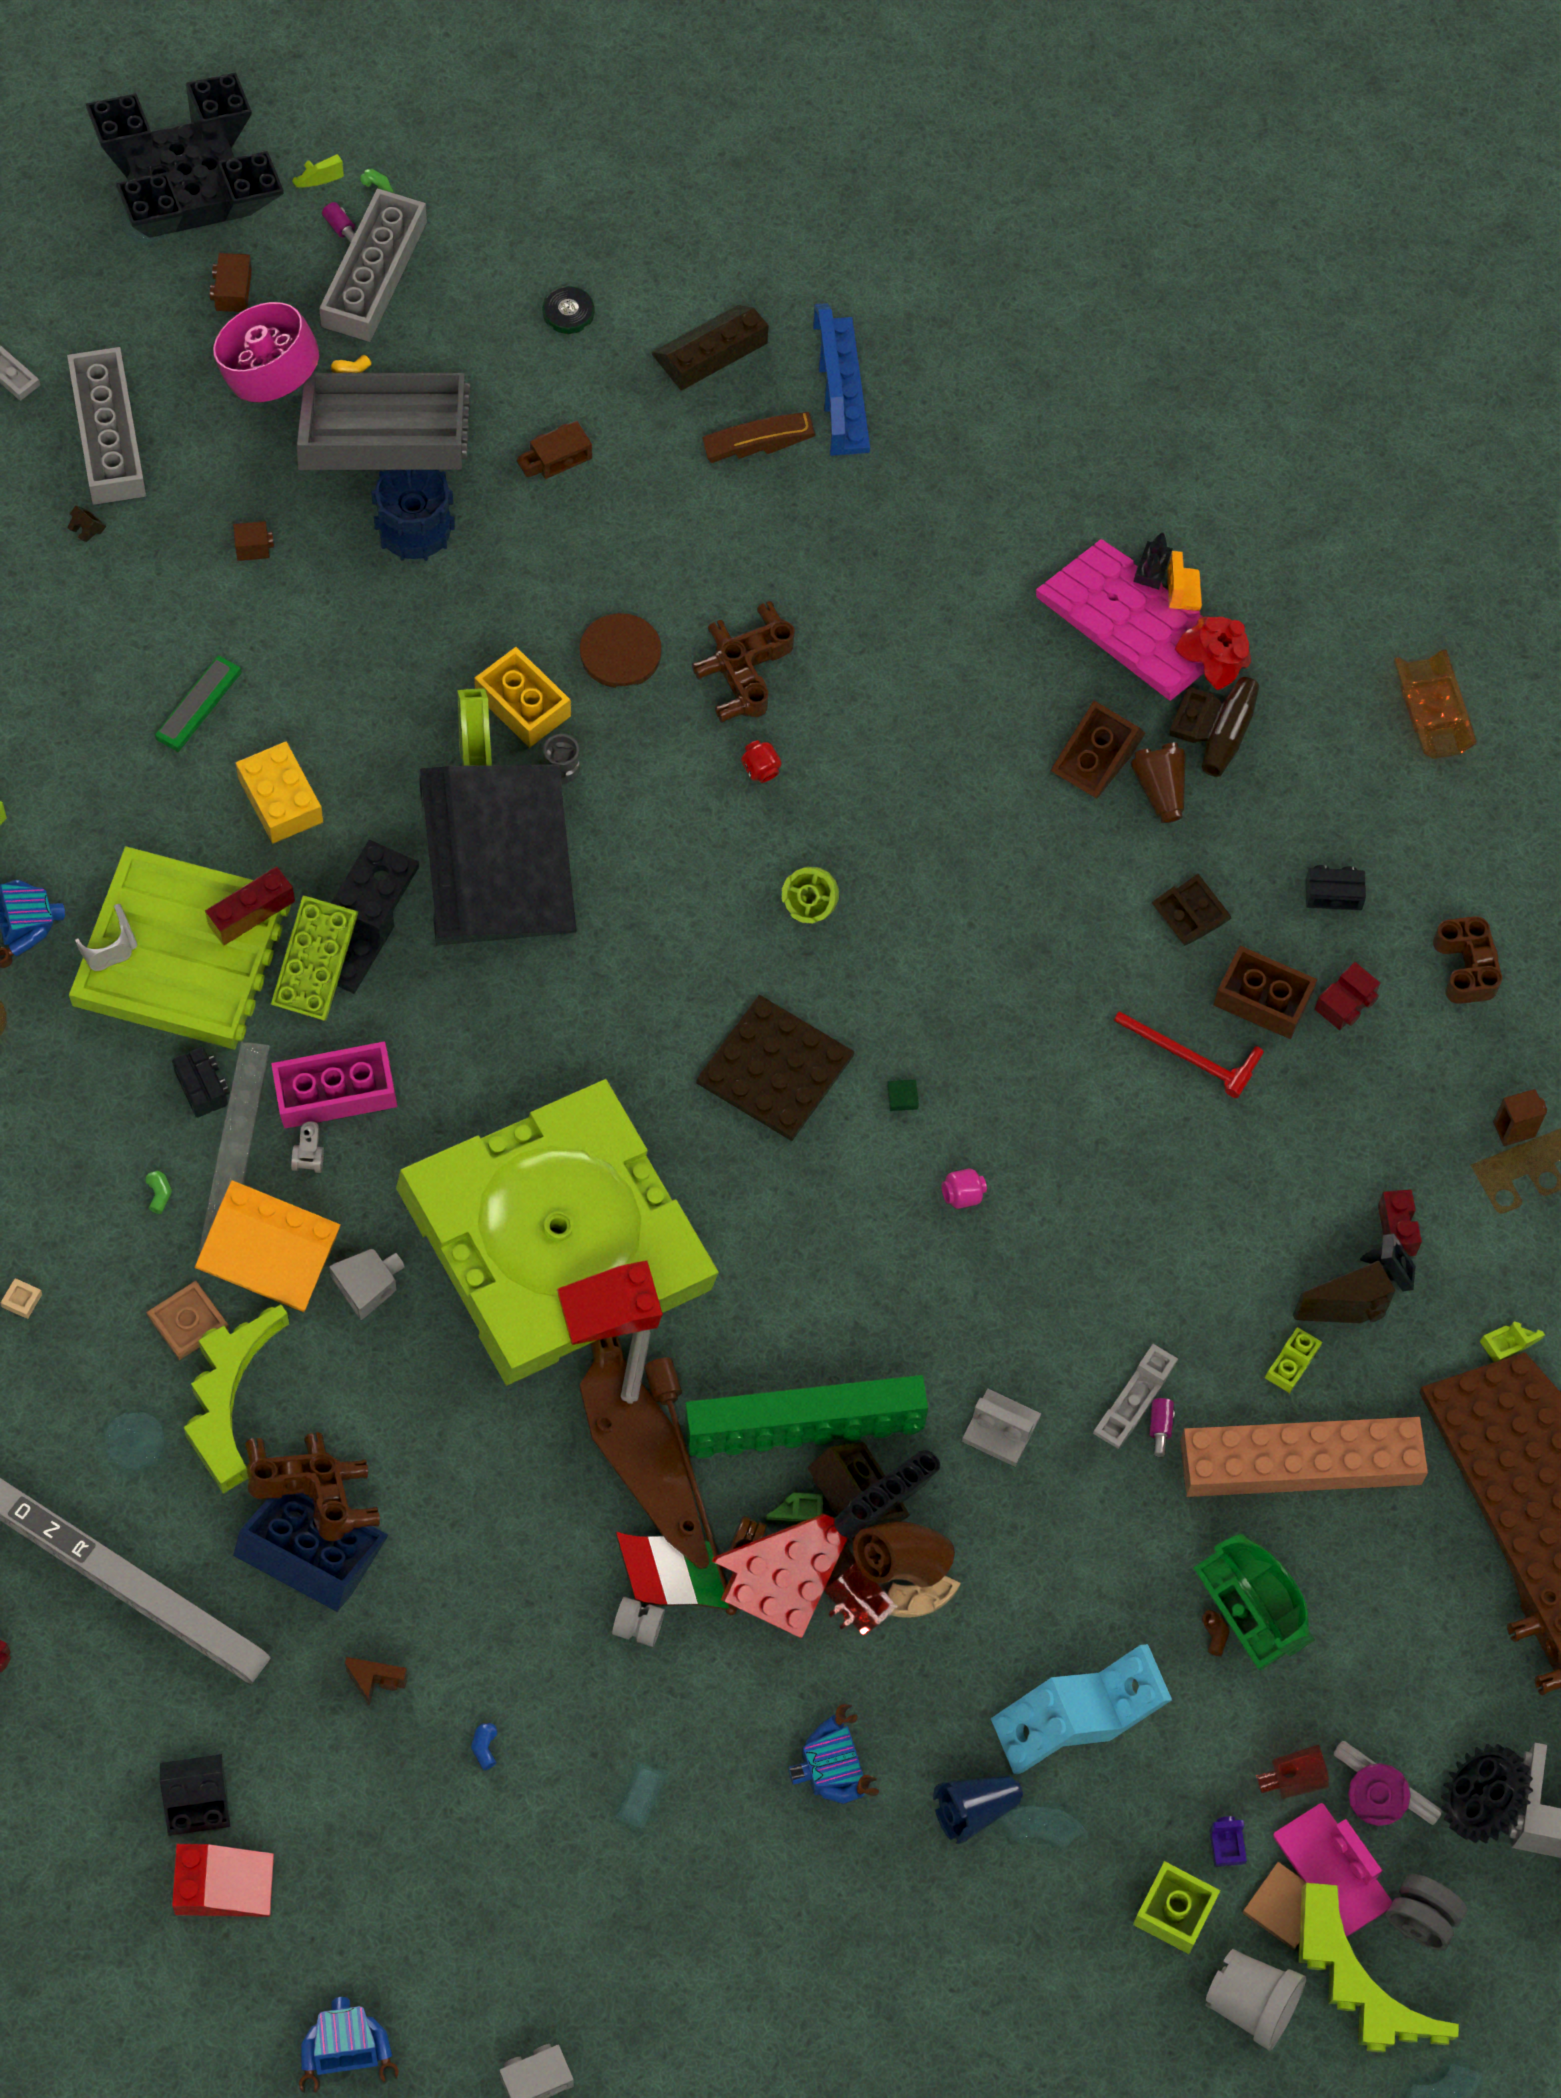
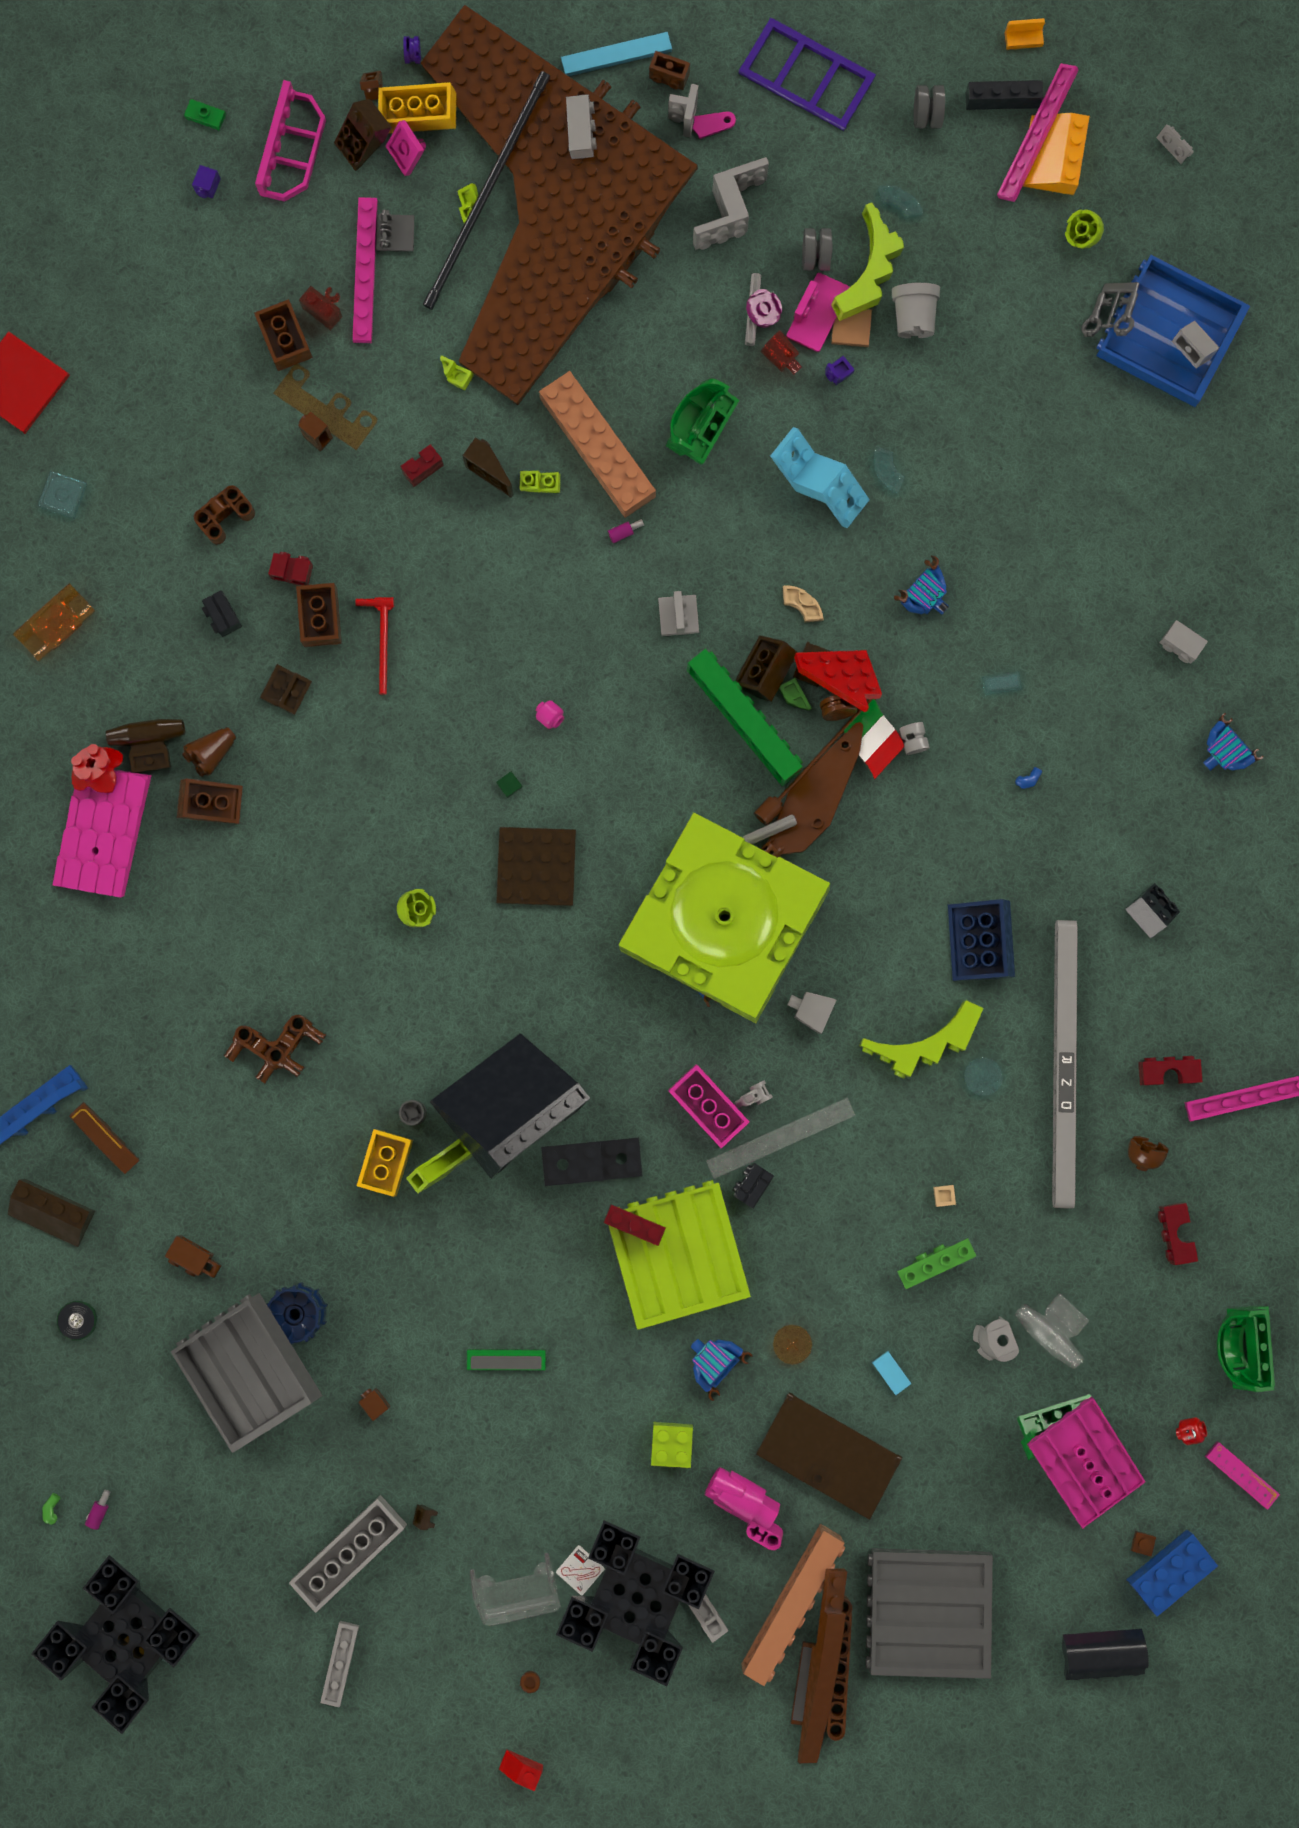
camera: 120 degrees left, 20 degrees up
light grey helmet [75,904,138,971] -> none
bright green arm [146,1171,172,1214] -> none
medium nougat tile [146,1281,229,1360] -> none
slope [172,1844,274,1917] -> none
light orange slope [195,1180,341,1312] -> none
reddish brown piece [210,253,252,312] -> none
dark pink wheel [213,302,319,402] -> none
yellow brick [235,741,323,844] -> none
reddish brown pin [245,1432,380,1541] -> none
lime tile [271,895,358,1021] -> none
lime slope [292,154,344,187] -> none
light grey brick [319,188,427,342] -> none
yellow arm [331,355,371,373] -> none
reddish brown slope [345,1657,408,1706] -> none
red slope [557,1261,663,1345] -> none
reddish brown tile [580,613,661,688] -> none
red head [741,740,782,783] -> none
clear red brick [824,1562,897,1636] -> none
black beam [834,1450,941,1538] -> none
reddish brown brick [853,1521,955,1588] -> none
dark blue cone [933,1776,1023,1844] -> none
light grey slope [1093,1344,1178,1449] -> none
black tile [1133,532,1173,590] -> none
lime brick [1133,1861,1221,1954] -> none
light orange panel [1167,551,1202,611] -> none
reddish brown arm [1202,1610,1230,1656] -> none
black tile [1360,1234,1416,1292] -> none
black gear [1441,1744,1533,1844] -> none

